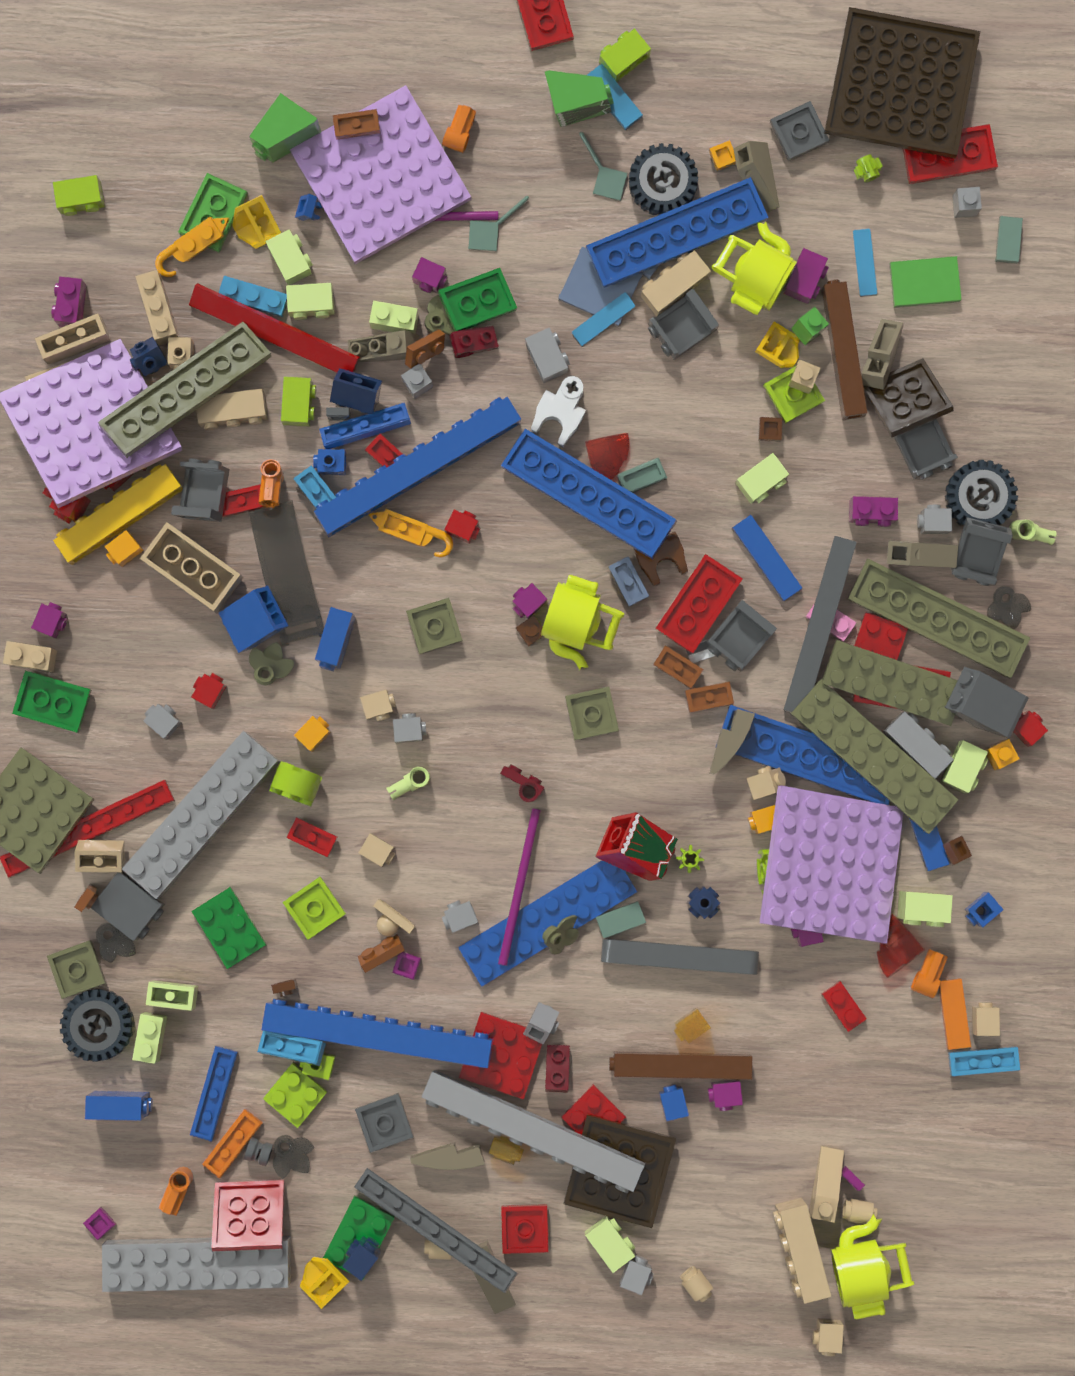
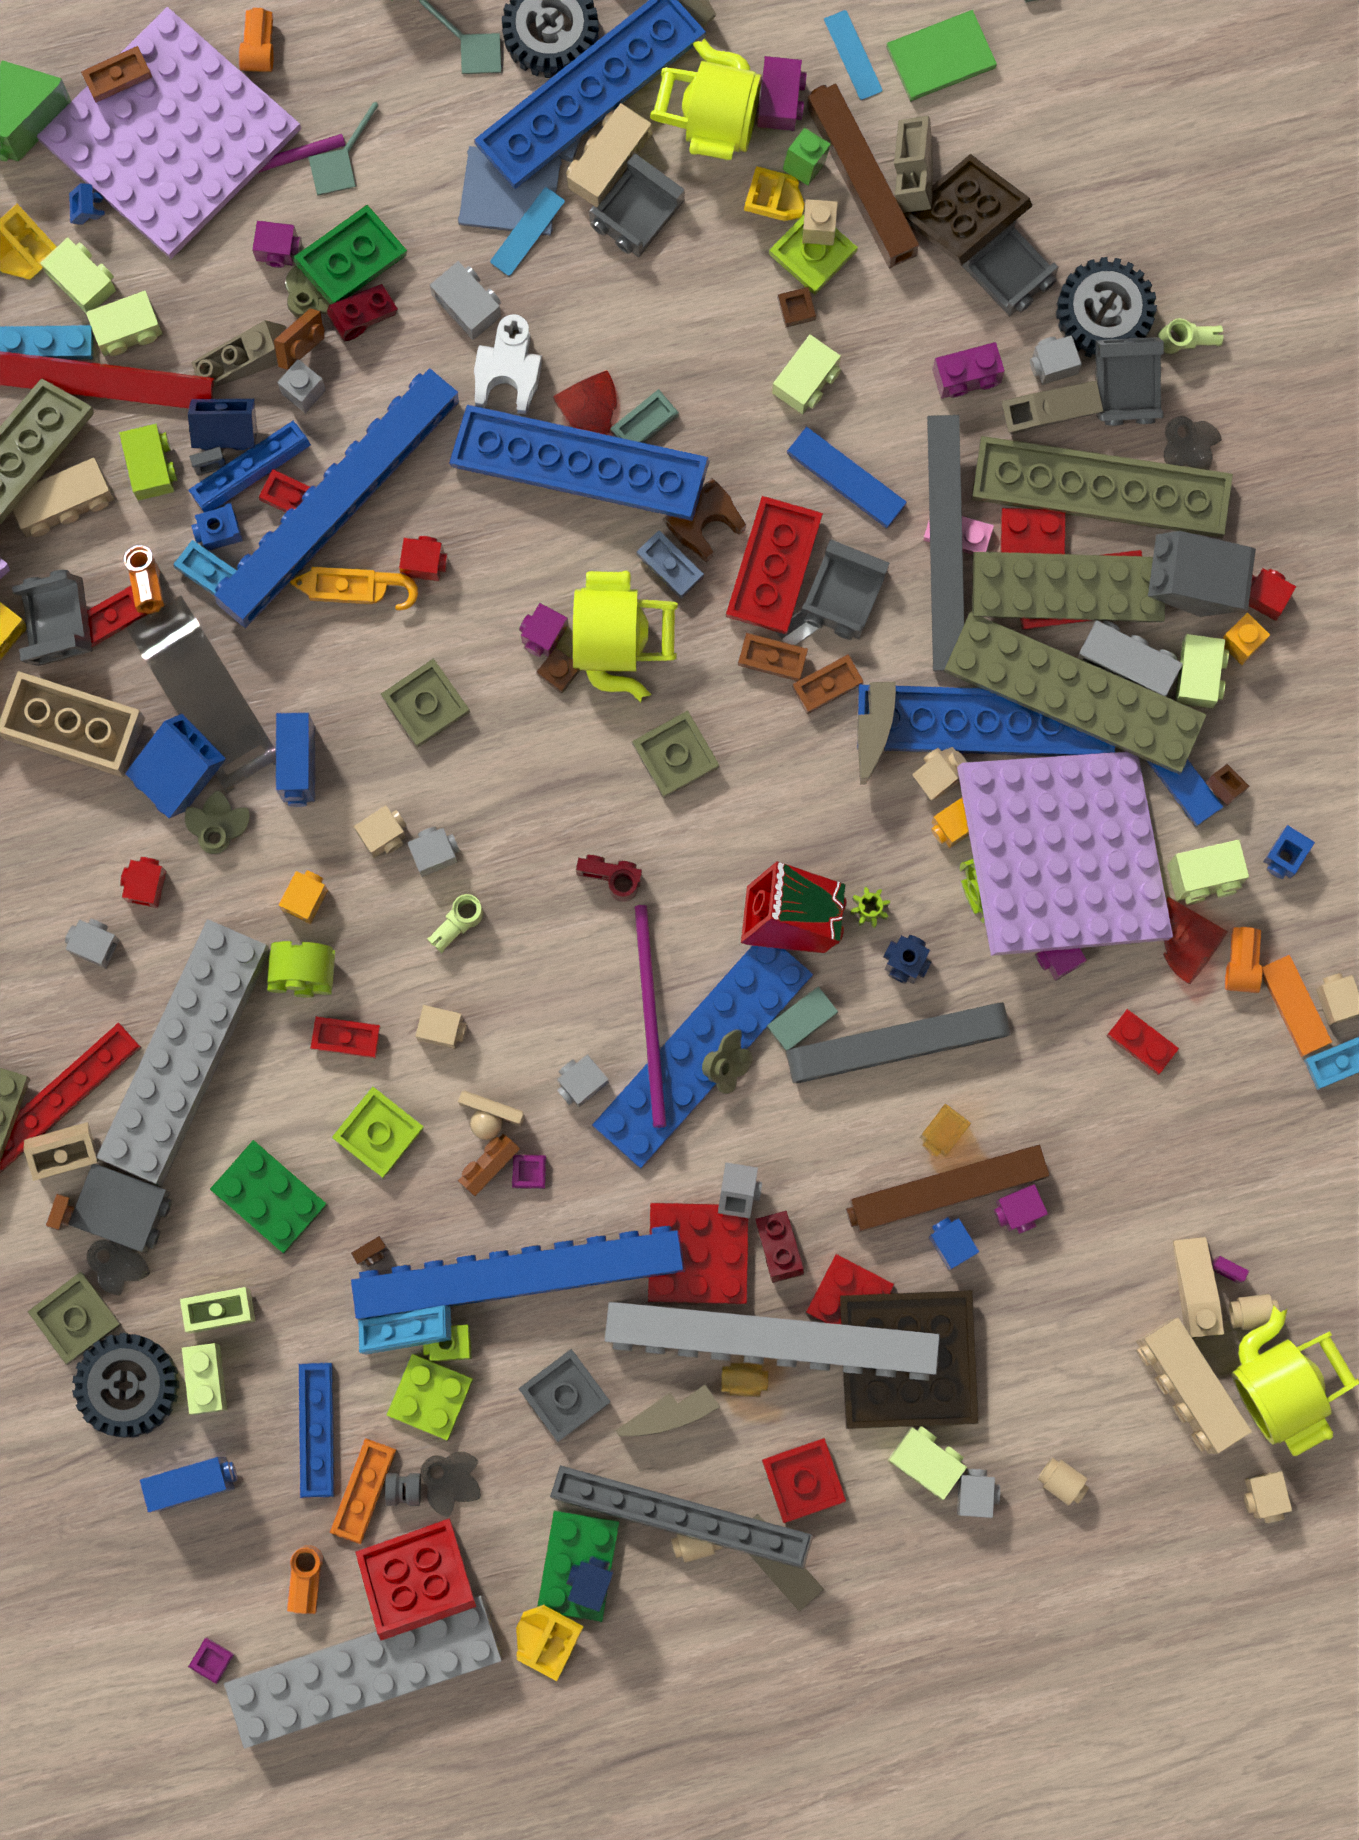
camera: 15 degrees left, 5 degrees down
yellowish green brick [369,301,419,333] -> none

